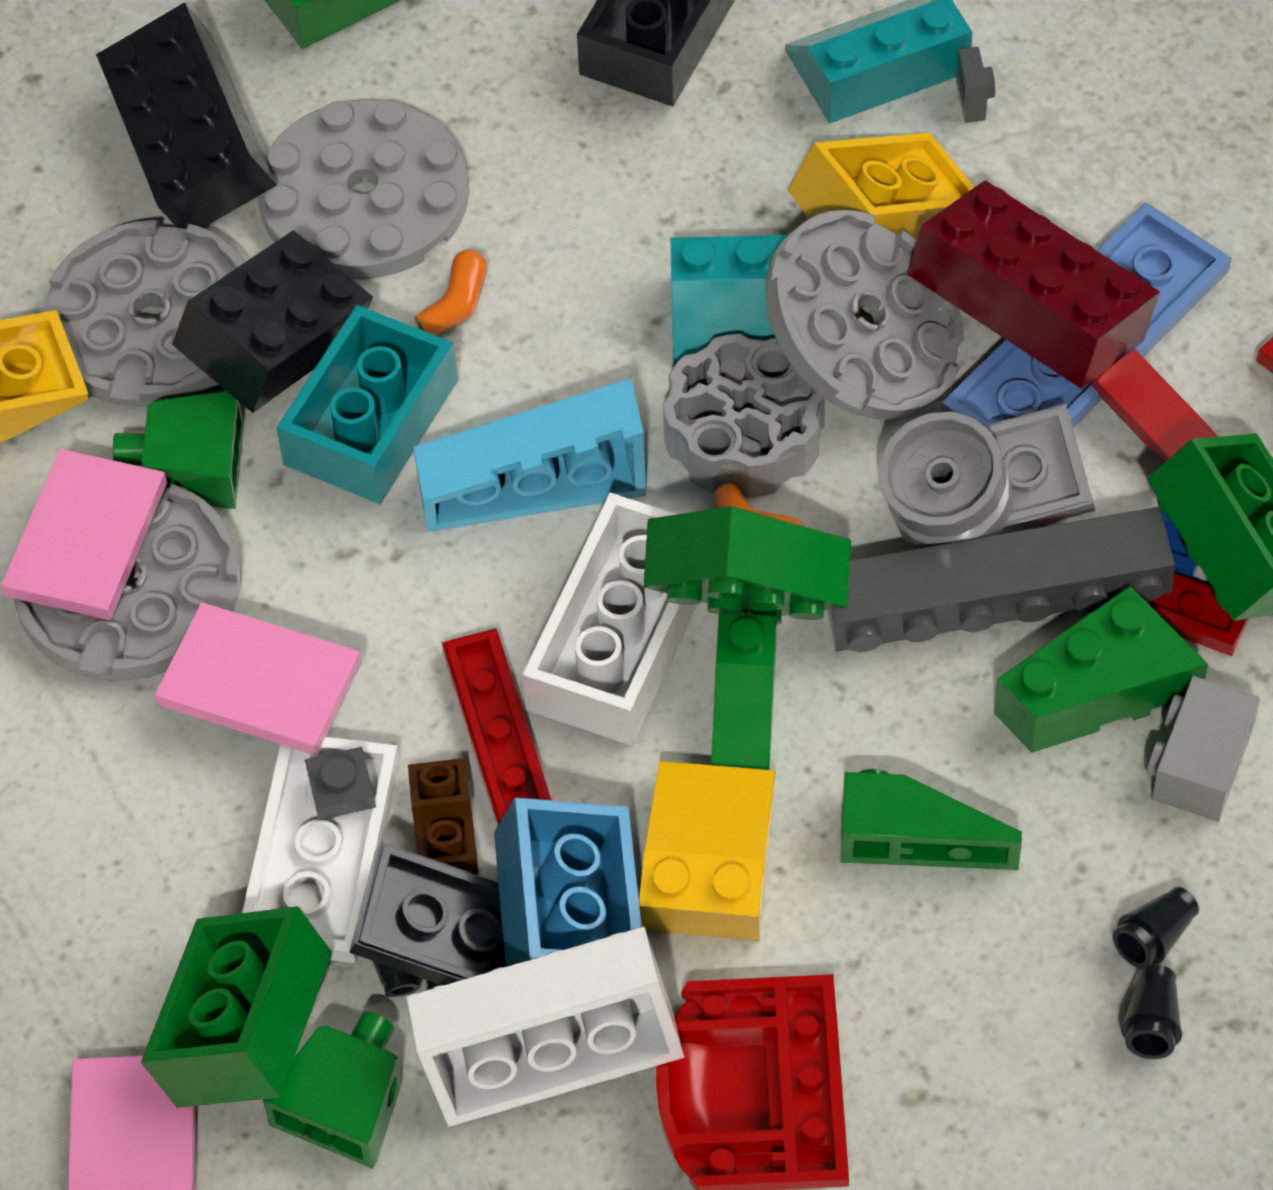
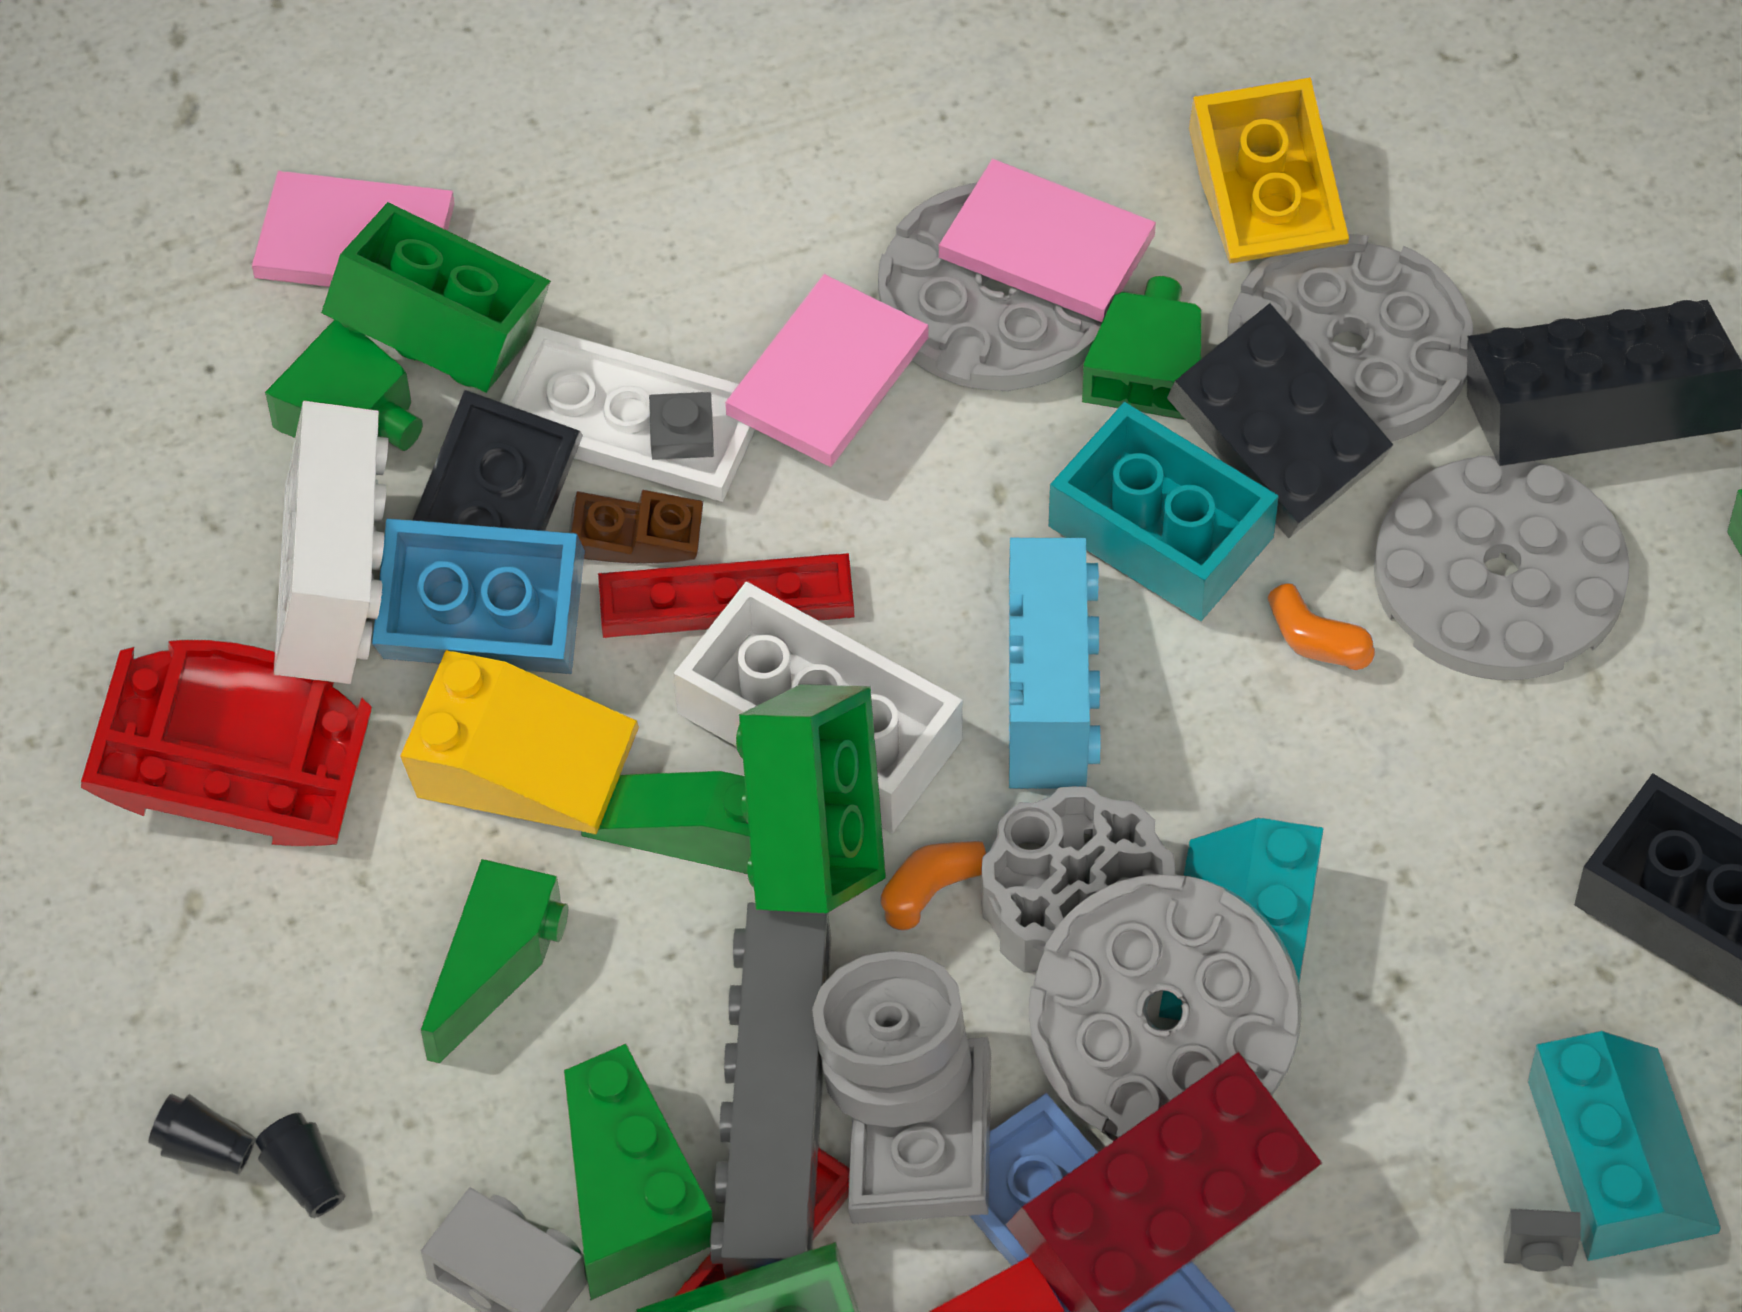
camera: 100 degrees right, 0 degrees up
yellow slope [787,132,974,241] -> none

